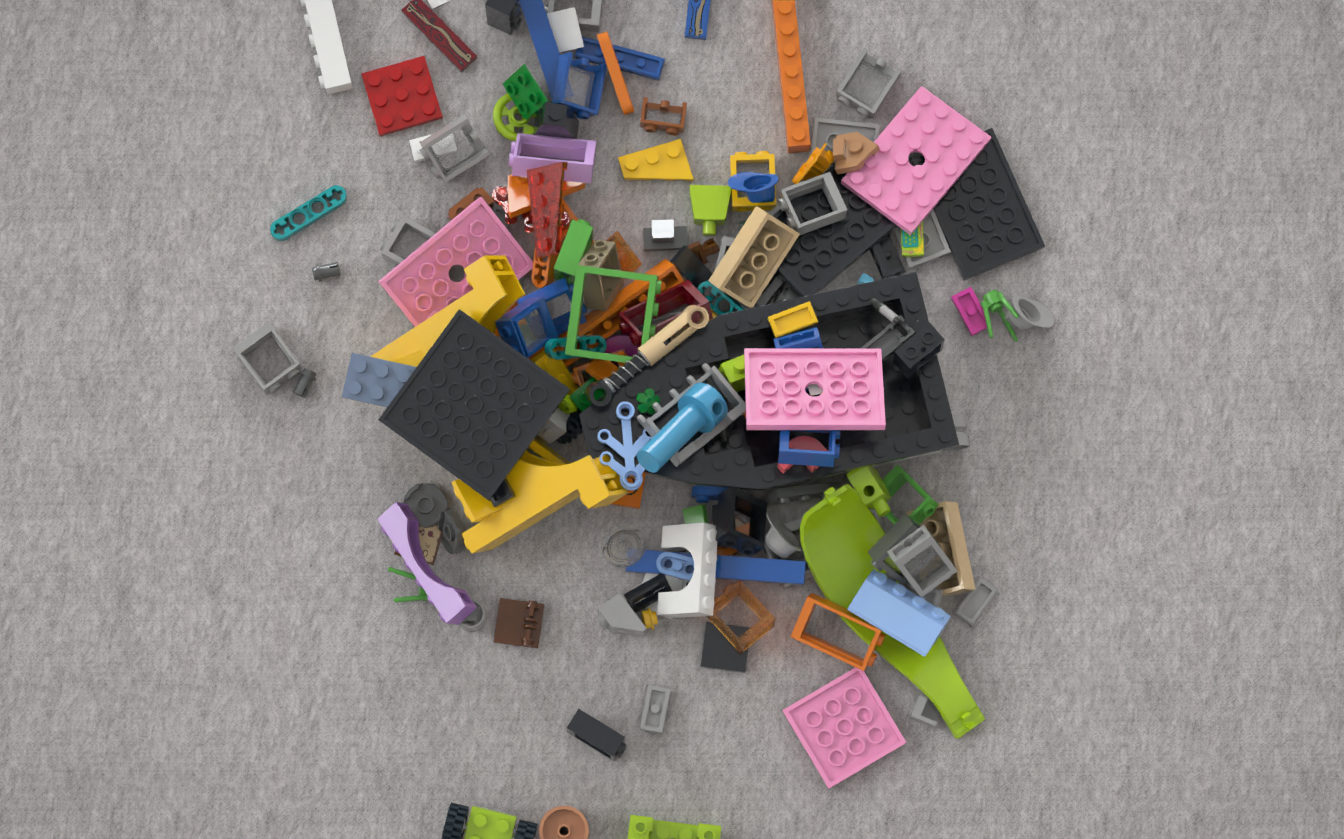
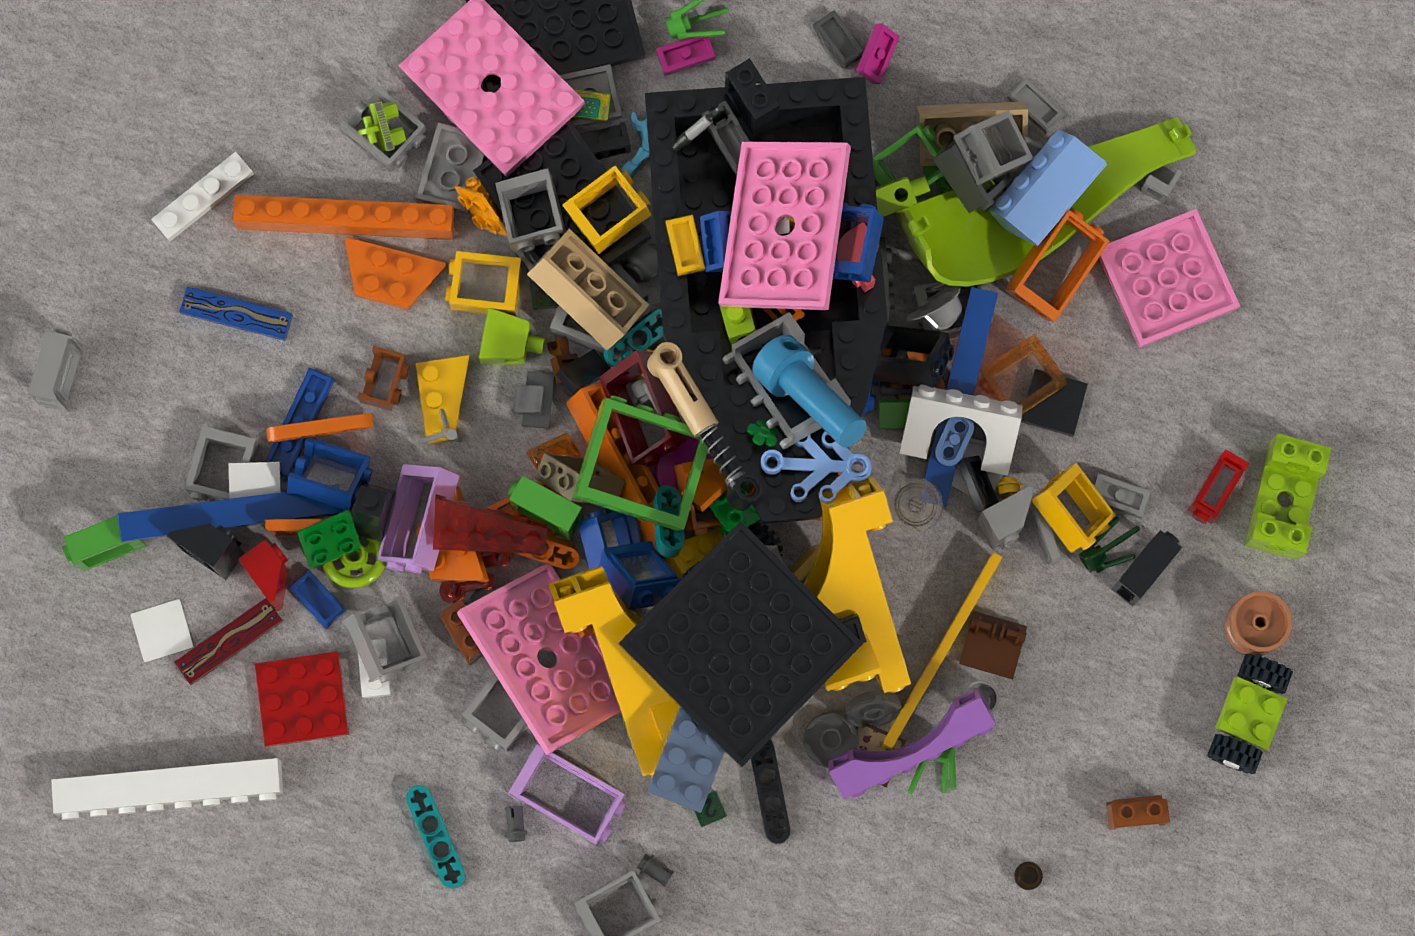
camera: 80 degrees left, 0 degrees up
blue piece [728,172,779,203] -> none
medium nougat plate [833,132,880,174] -> none
none -> red slope [238,539,289,611]
none -> orange tile [265,519,322,535]
none -> blue tile [288,569,346,629]
none -> orange wing [345,237,447,310]
none -> lime hips [358,102,406,151]
none -> light grey plant [418,409,462,444]
none -> lavender window [508,744,627,845]
none -> yellow window [562,166,651,254]
none -> clear green tile [694,791,727,828]
none -> black beam [751,739,790,844]
none -> dark grey tile [812,10,864,69]
none -> dark pink plate [856,23,899,84]
none -> yellow tile [882,552,1002,750]
none -> dark brown plate [1014,862,1043,890]
none -> light grey tile [1030,508,1061,565]
none -> yellow window [1031,463,1116,553]
none -> dark green plant [1078,517,1140,573]
none -> dark orange window [1106,795,1170,830]
none -> red window [1188,449,1249,524]

